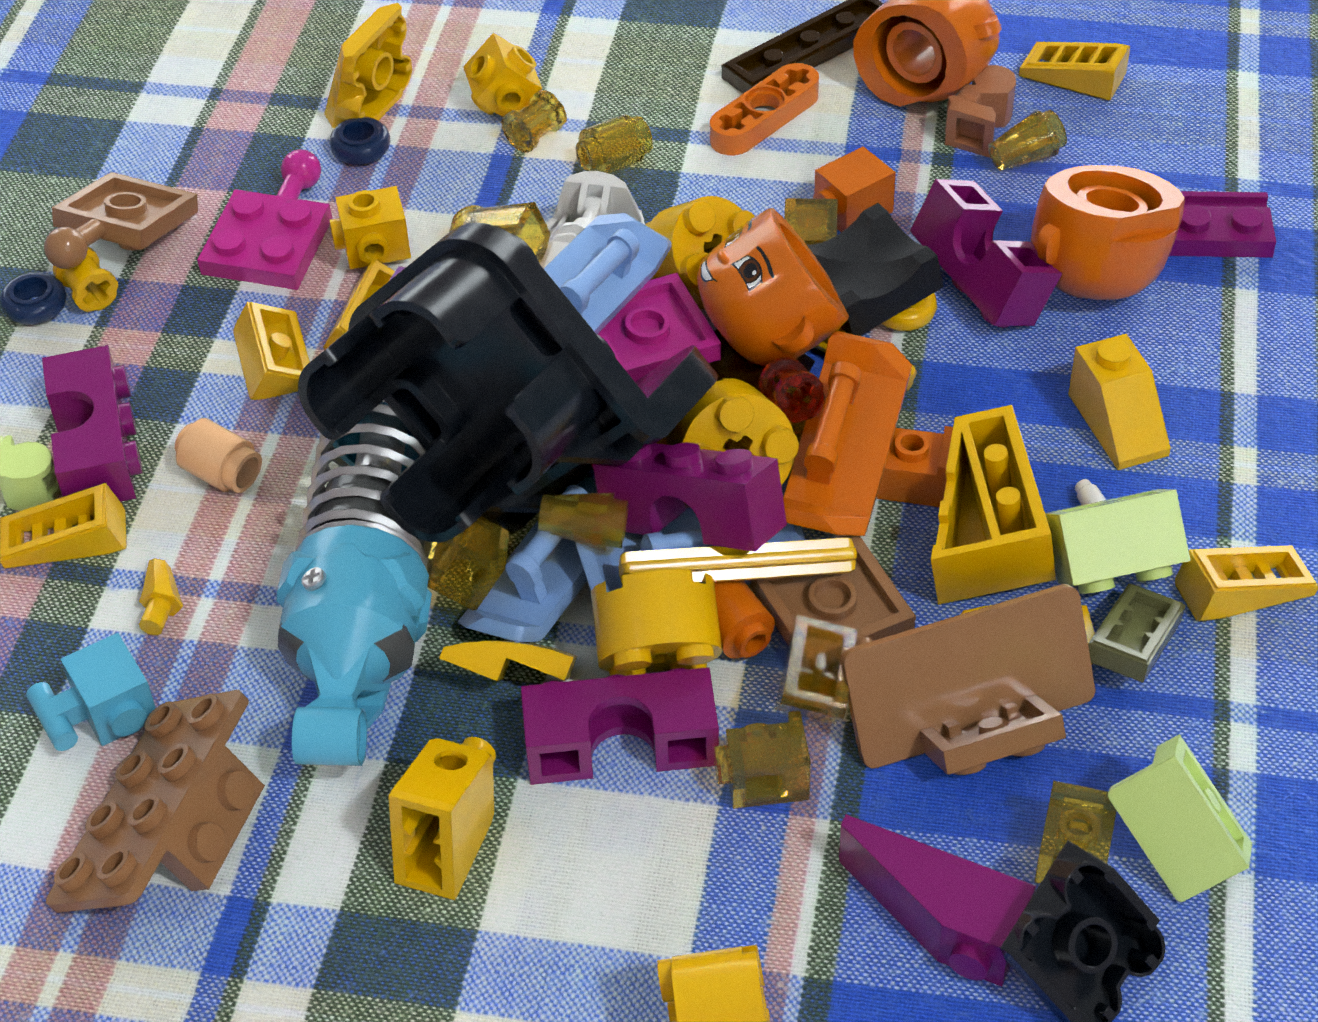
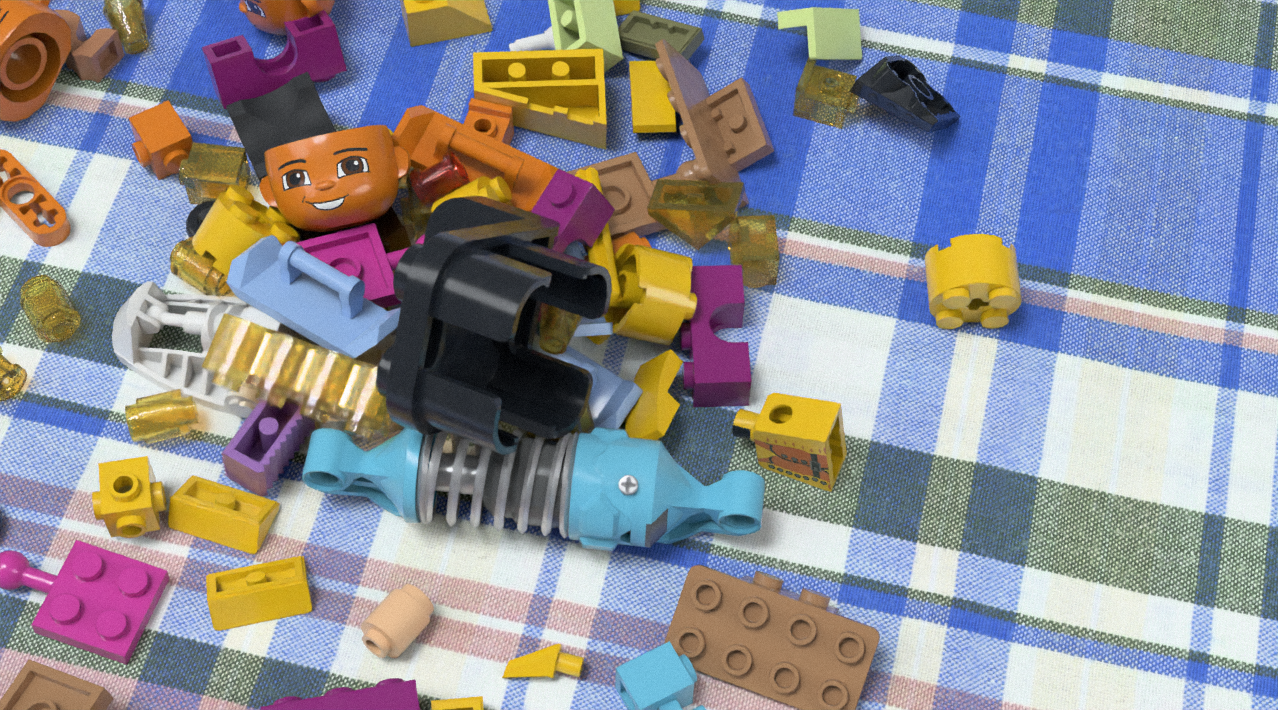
camera: 90 degrees left, 10 degrees up
magenta slope [839,814,1036,987] -> none

